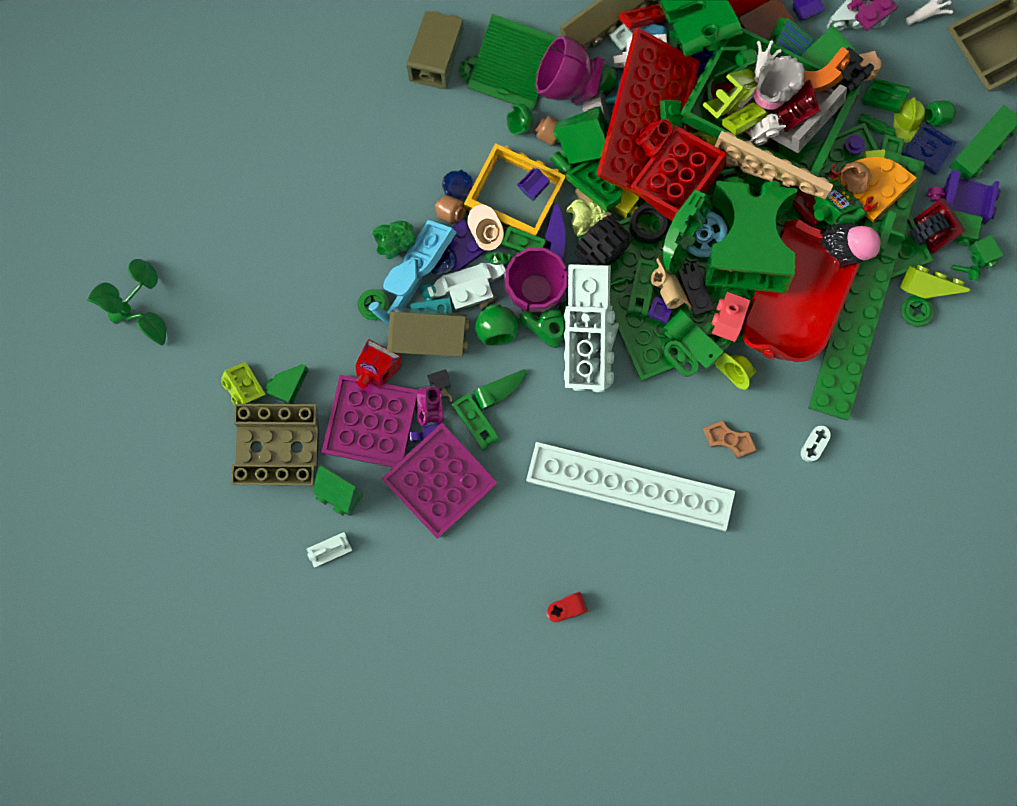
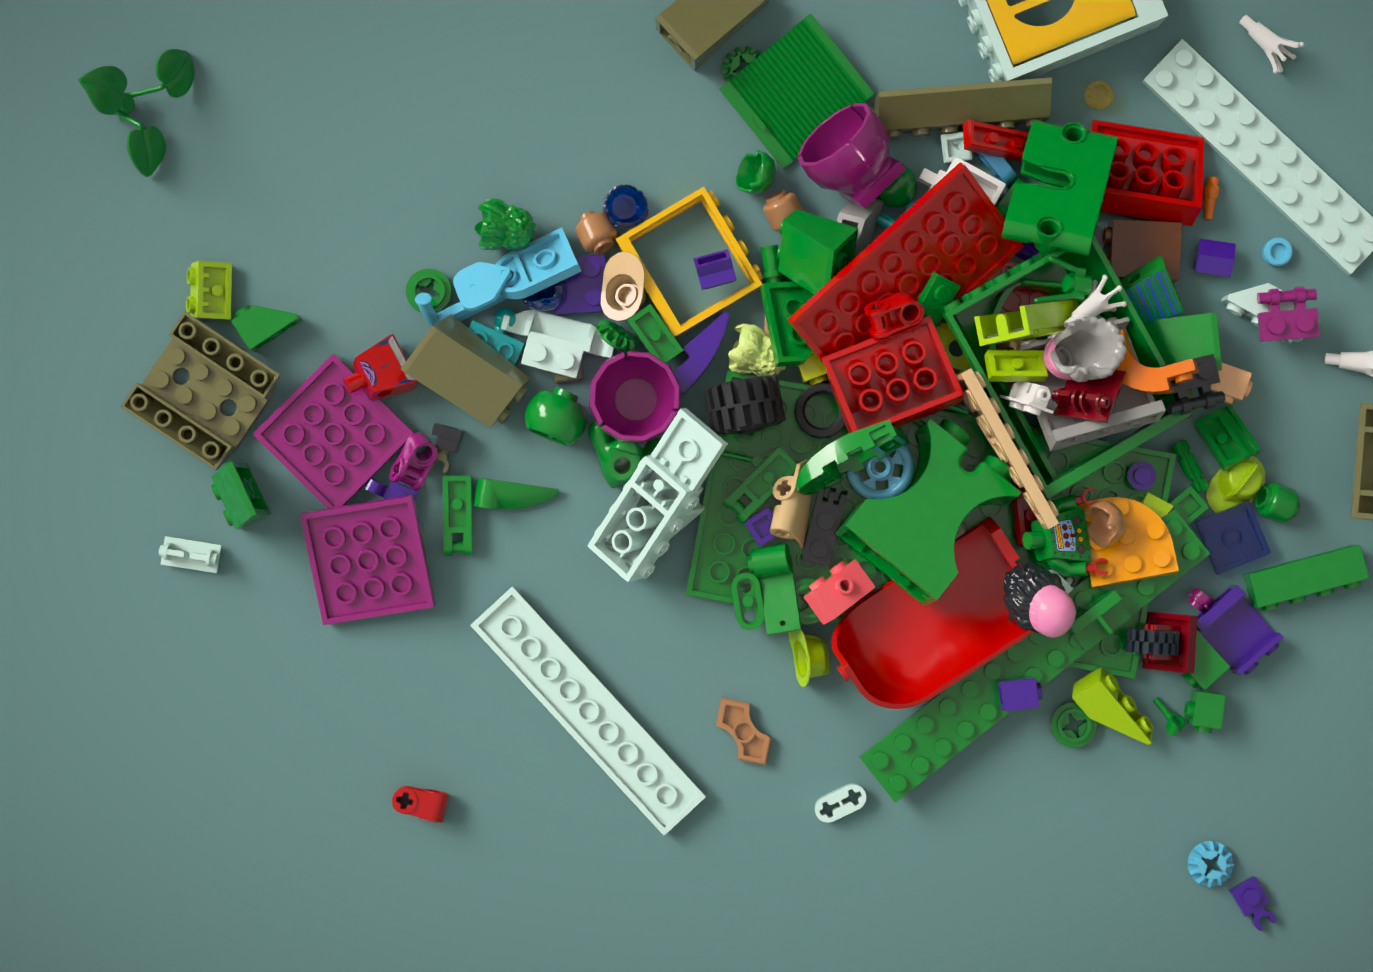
camera: 30 degrees right, 10 degrees up
none -> dark purple brick [997,676,1043,711]

